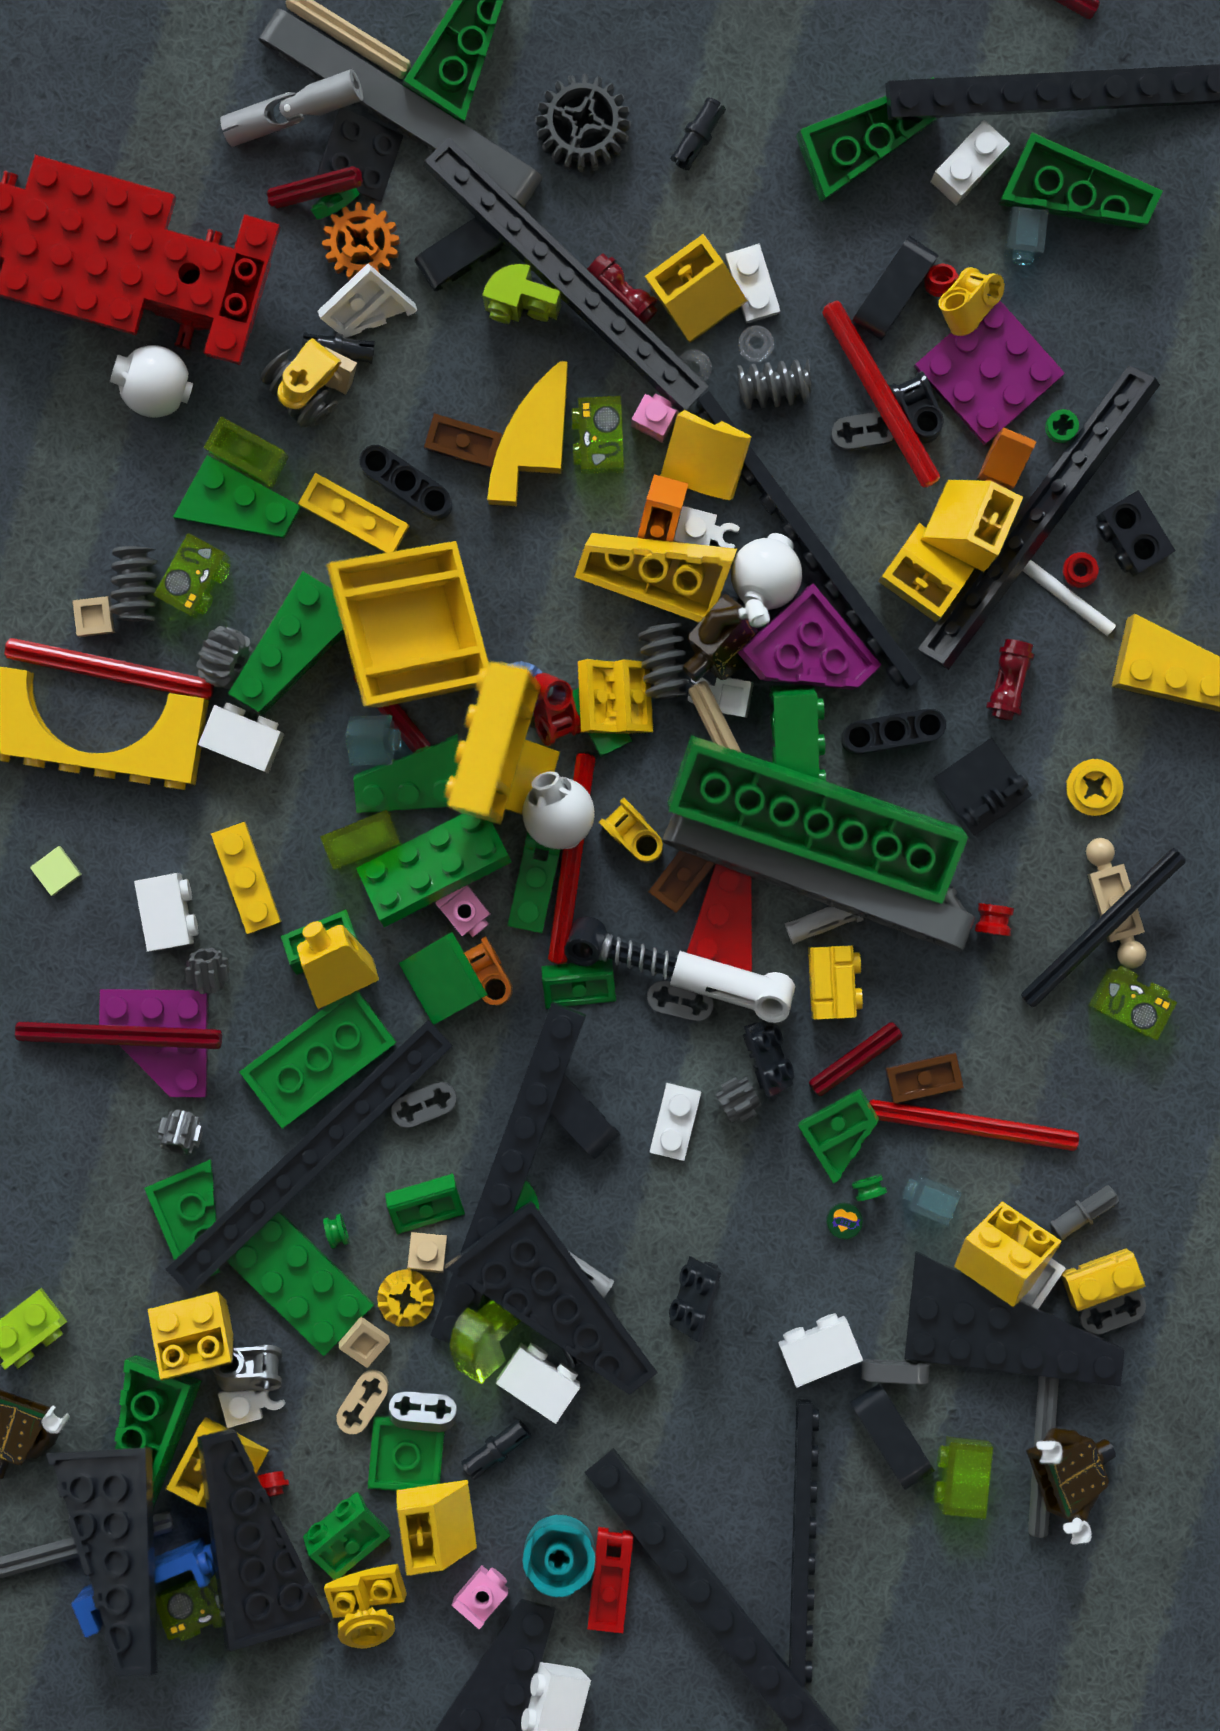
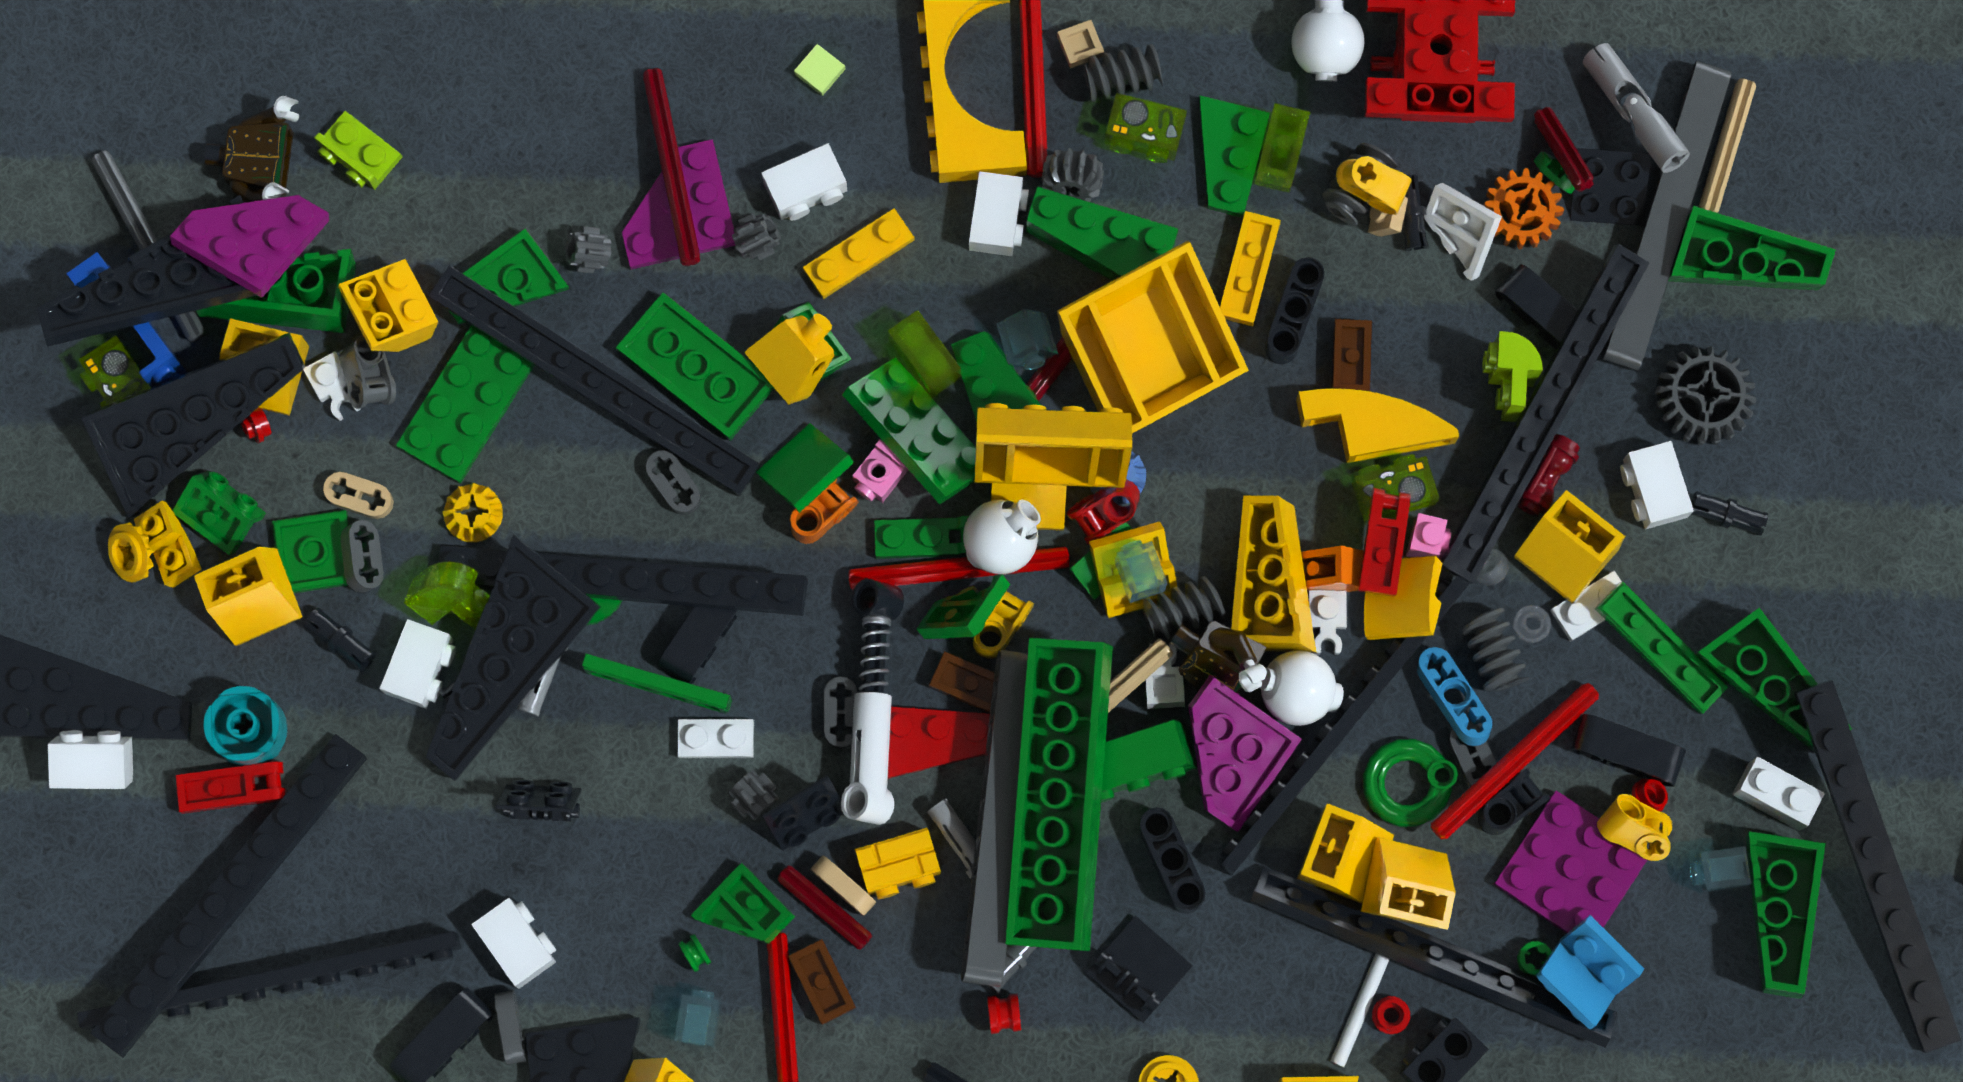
camera: 80 degrees right, 10 degrees down
green bush [323,1213,350,1249] -> none
tan plate [339,1317,390,1368] -> none
green slope [385,1174,465,1234] -> none
tan plate [407,1232,447,1273] -> none
bright pink brick [452,1565,509,1629] -> none
green slope [541,959,616,1008] -> none
dark green tile [826,1202,863,1239] -> none
orange slope [977,427,1037,491] -> none
dark red piece [986,639,1035,721] -> none
none -> magenta plate [170,195,329,298]
none -> green tile [582,654,732,714]
none -> tan beam [810,855,876,917]
none -> green wing [917,574,1011,639]
none -> clear light blue brick [1115,540,1167,603]
none -> red plate [1358,488,1411,597]
none -> green piece [1363,739,1458,827]
none -> dark azure beam [1417,647,1492,746]
none -> dark azure bracket [1536,915,1645,1030]
none -> green tile [1594,582,1728,714]
none -> white brick [1620,441,1694,529]

